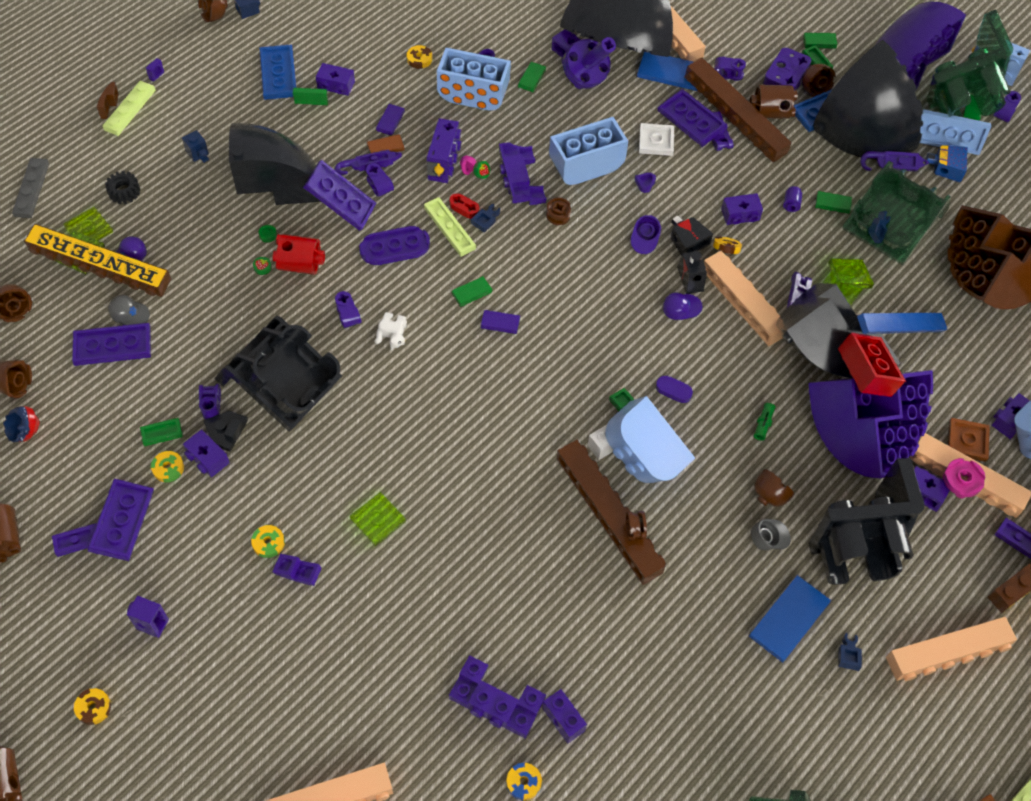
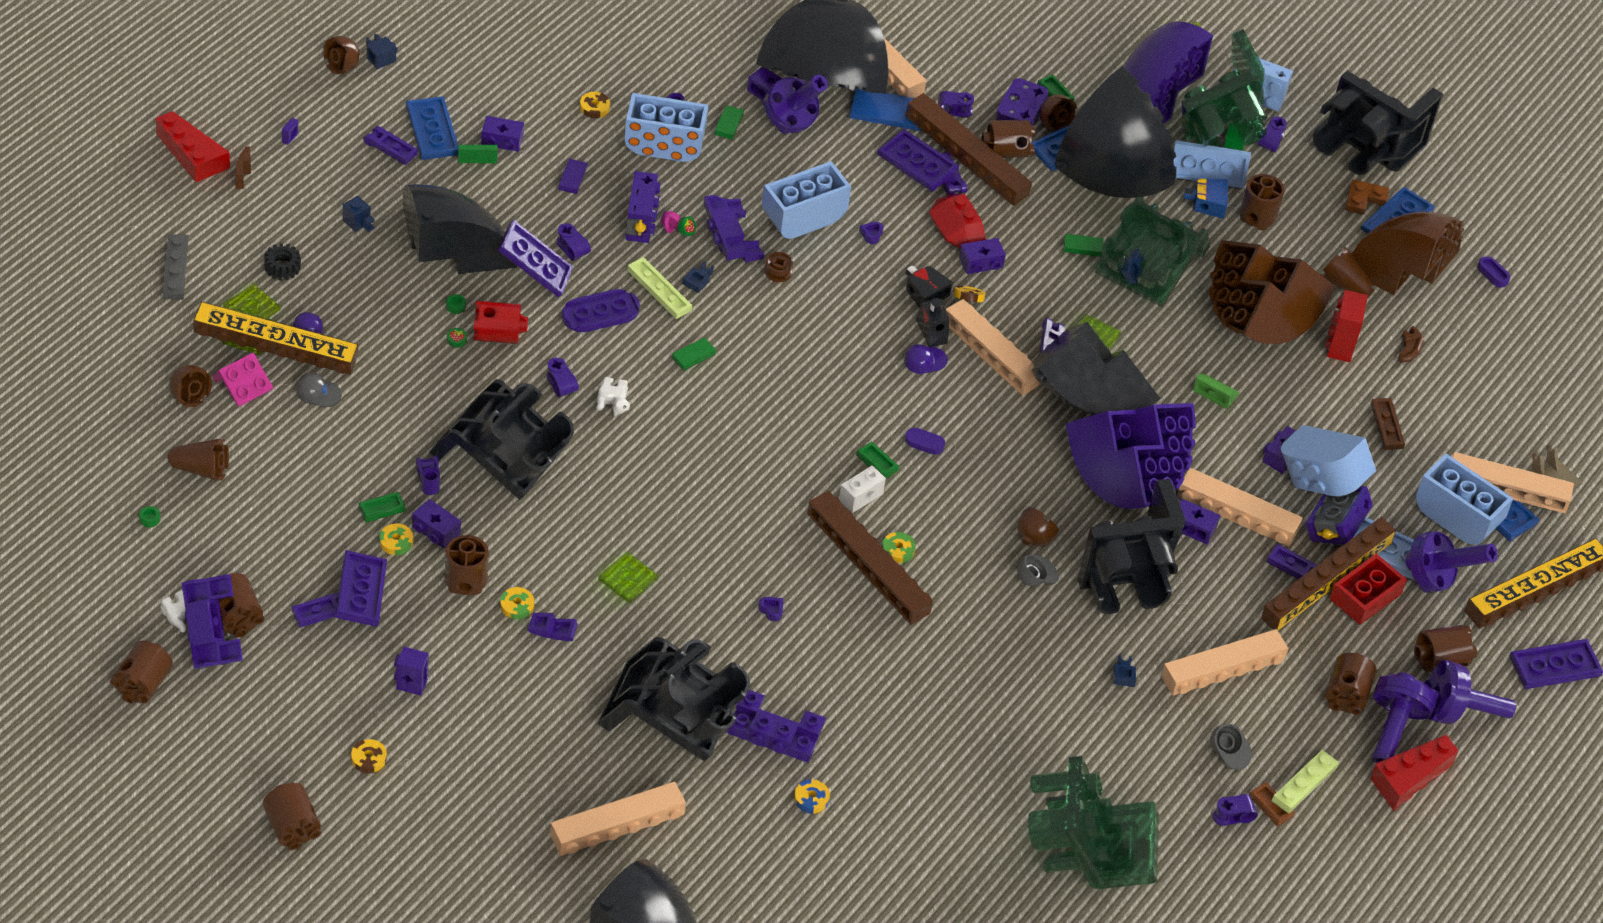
camera: 10 degrees left, 10 degrees down
dark blue hair [3,406,40,442] -> none
dark purple tile [72,323,151,366] -> none
yellowish green plate [103,81,156,136] -> none
black plate [203,411,248,452] -> none
dark purple plate [334,150,402,175] -> none
dark orange tile [367,134,405,153] -> none
red beam [449,193,479,219] -> none
dark purple tile [481,310,520,334] -> none
dark purple brick [542,689,587,744] -> none
light blue brick [605,396,695,483] -> none
reddish brown wheel [626,511,647,540] -> none
dark purple cap [631,215,661,254] -> none
white plate [639,123,674,156] -> none
blue tile [749,575,831,663] -> none
green pin [753,403,776,441] -> none
dark purple brick [783,186,803,212] -> none
green tile [803,33,838,49] -> none
clear neon green tile [828,258,874,289] -> none
red brick [838,333,906,397] -> none
blue tile [857,313,948,334] -> none
dark purple plate [860,151,929,172] -> none
dark pink plate [942,458,986,499] -> none
dark orange plate [948,418,990,462] -> none
none -> red wedge [155,111,230,183]
none -> dark pink bracket [212,352,273,407]
none -> dark purple plate [363,126,418,165]
none -> reddish brown cylinder [445,535,489,595]
none -> black piece [597,637,750,761]
none -> dark purple tile [758,597,784,621]
none -> piece [882,532,916,563]
none -> red wedge [929,194,986,249]
none -> bright green panel [1193,373,1239,409]
none -> dark grey cap [1210,724,1252,770]
none -> reddish brown cylinder [1240,174,1285,230]

